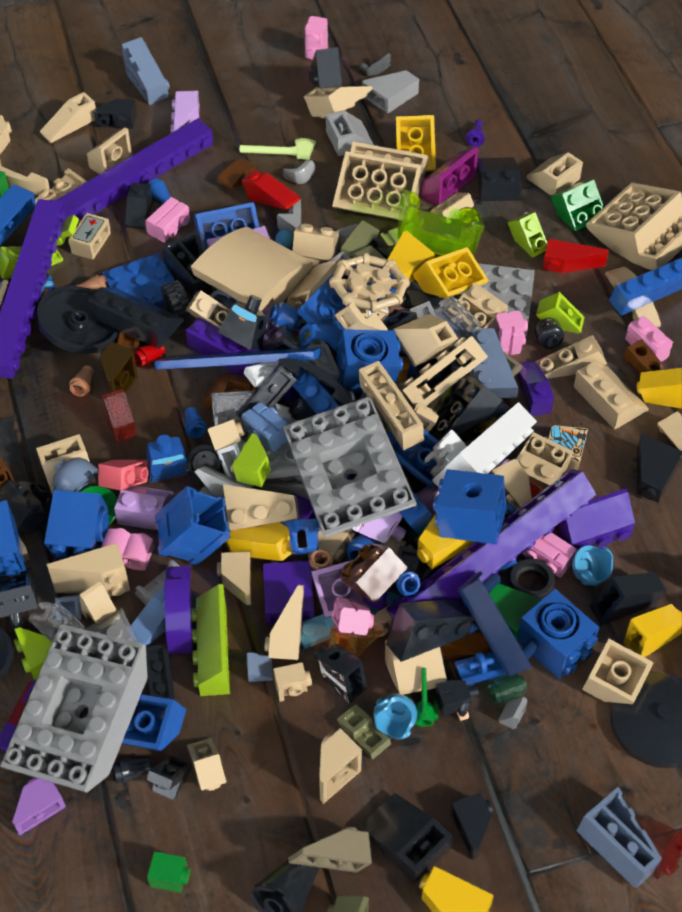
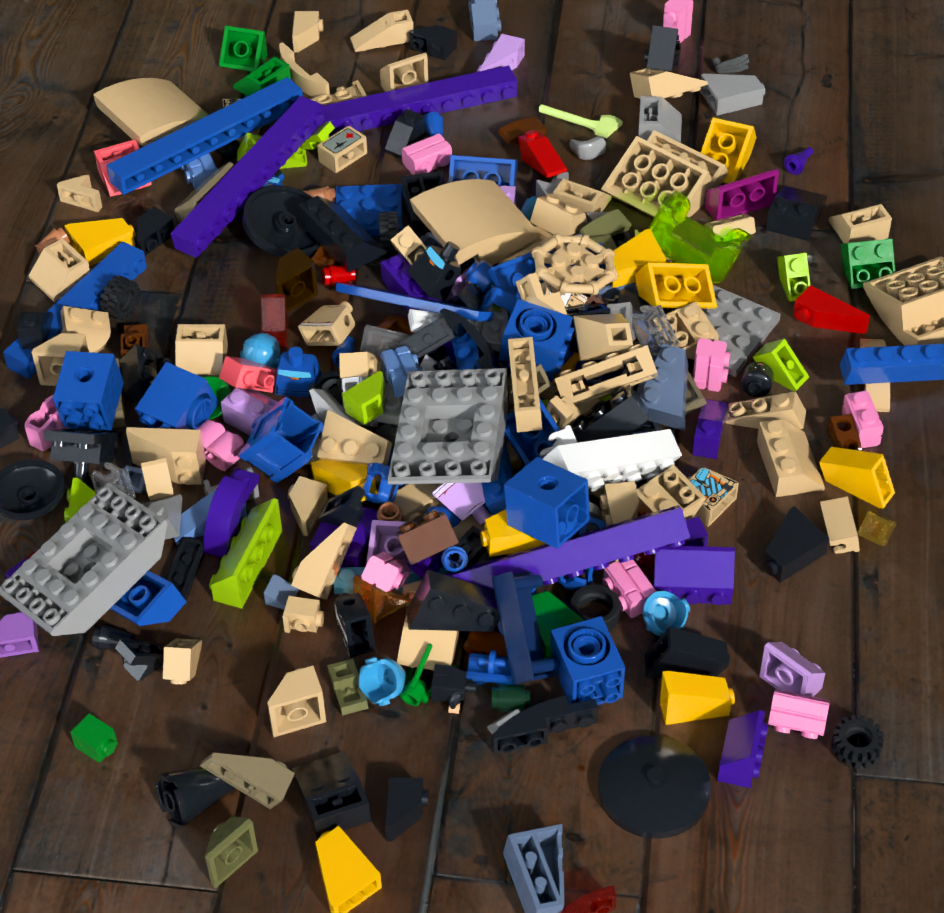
camera: 25 degrees right, 5 degrees down
sand blue cylinder [53,457,98,492] -> none
nougat cone [69,366,94,397] -> none
tan slope [582,639,654,704] -> none
none -> dark azure cap [240,332,281,369]
none -> tan torso [298,301,355,346]
none -> black slope [318,485,366,528]
none -> black slope [492,695,598,754]
none -> tan slope [553,179,612,214]

